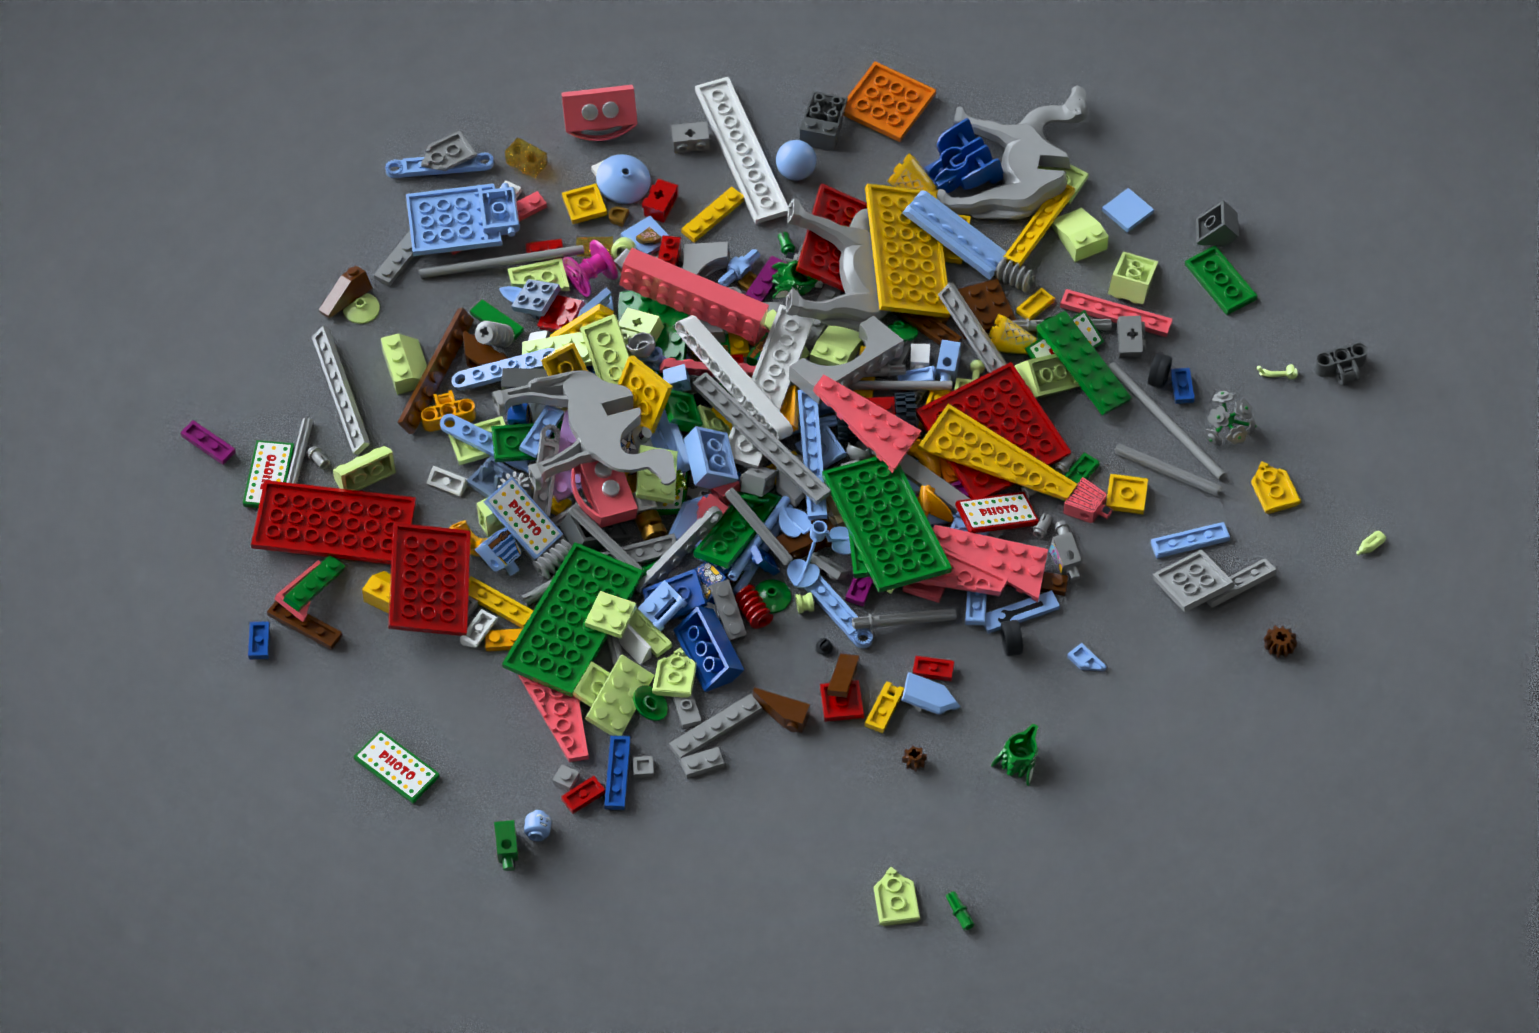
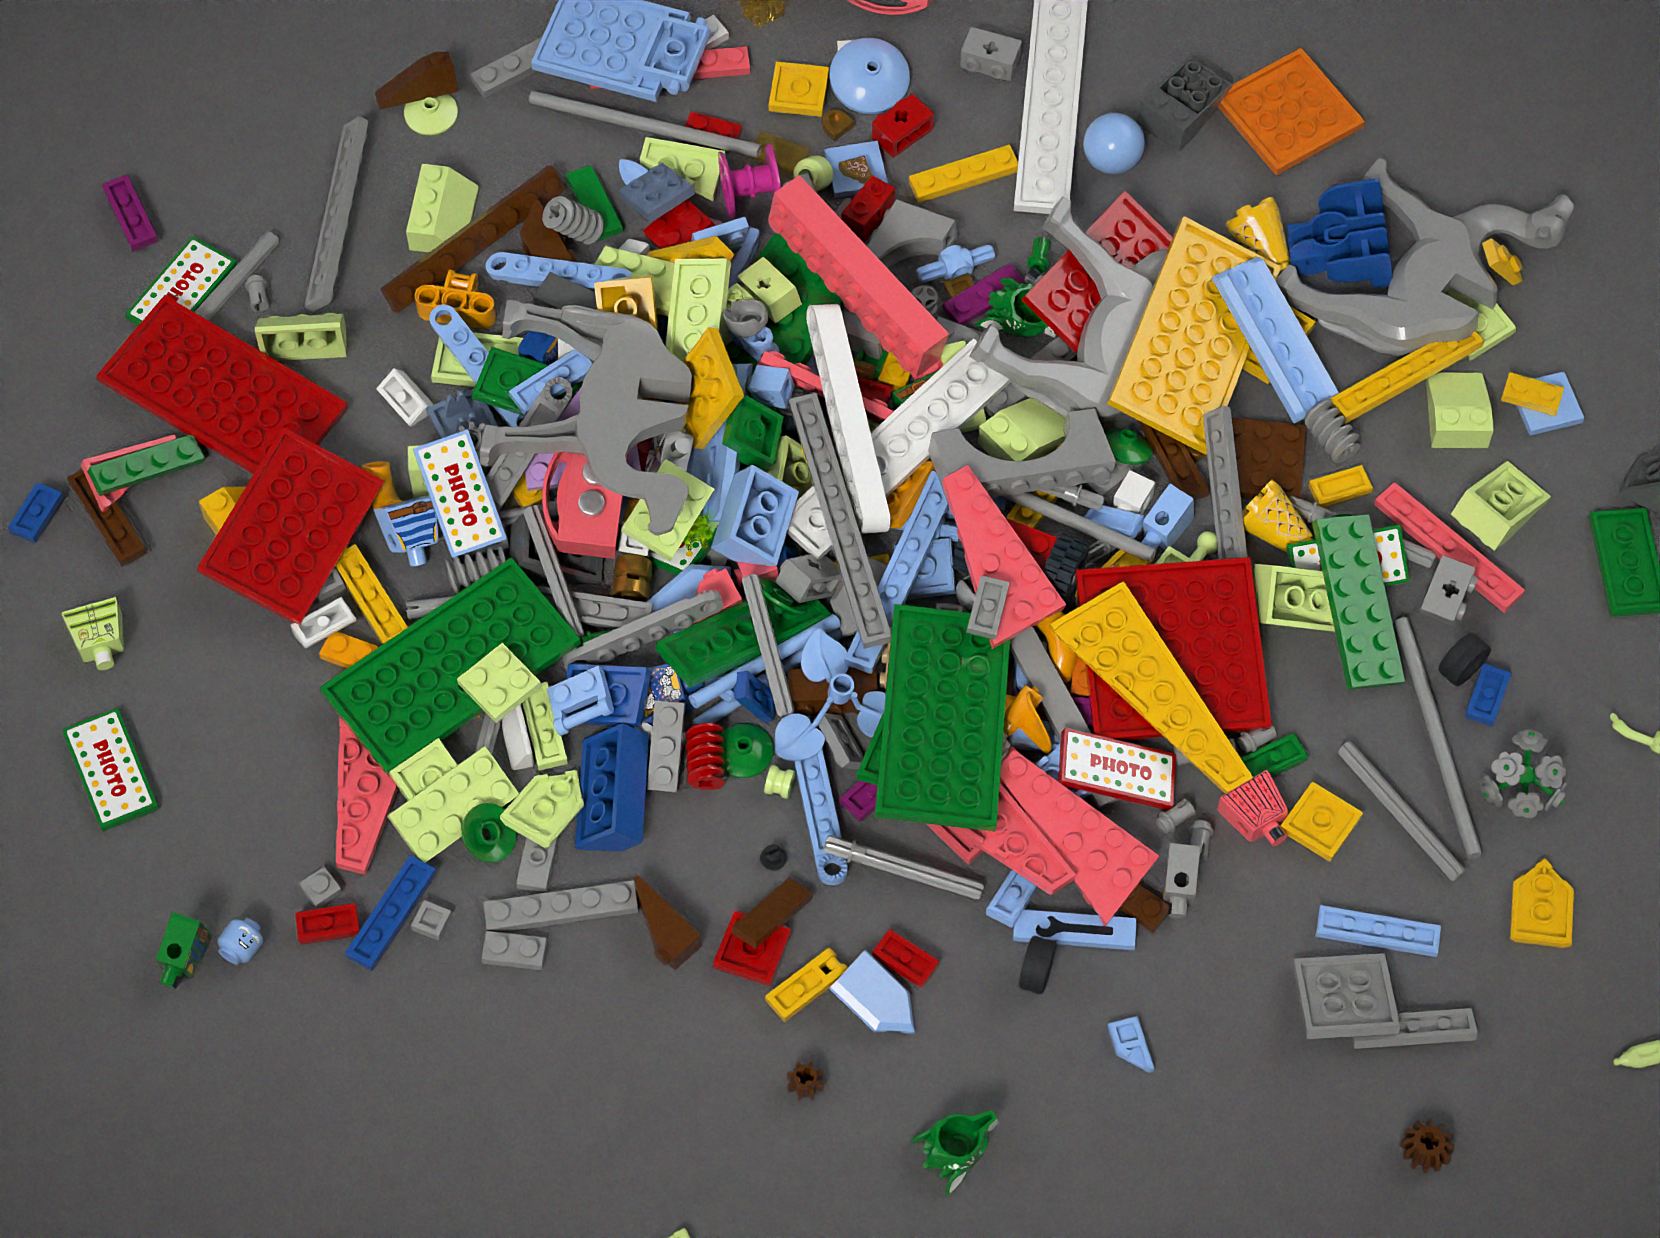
camera: 25 degrees right, 5 degrees up
none -> yellowish green torso [61,597,124,670]
none -> light grey plate [966,575,1010,640]
none -> yellow plate [1482,238,1523,286]
none -> yellow plate [1501,372,1564,416]

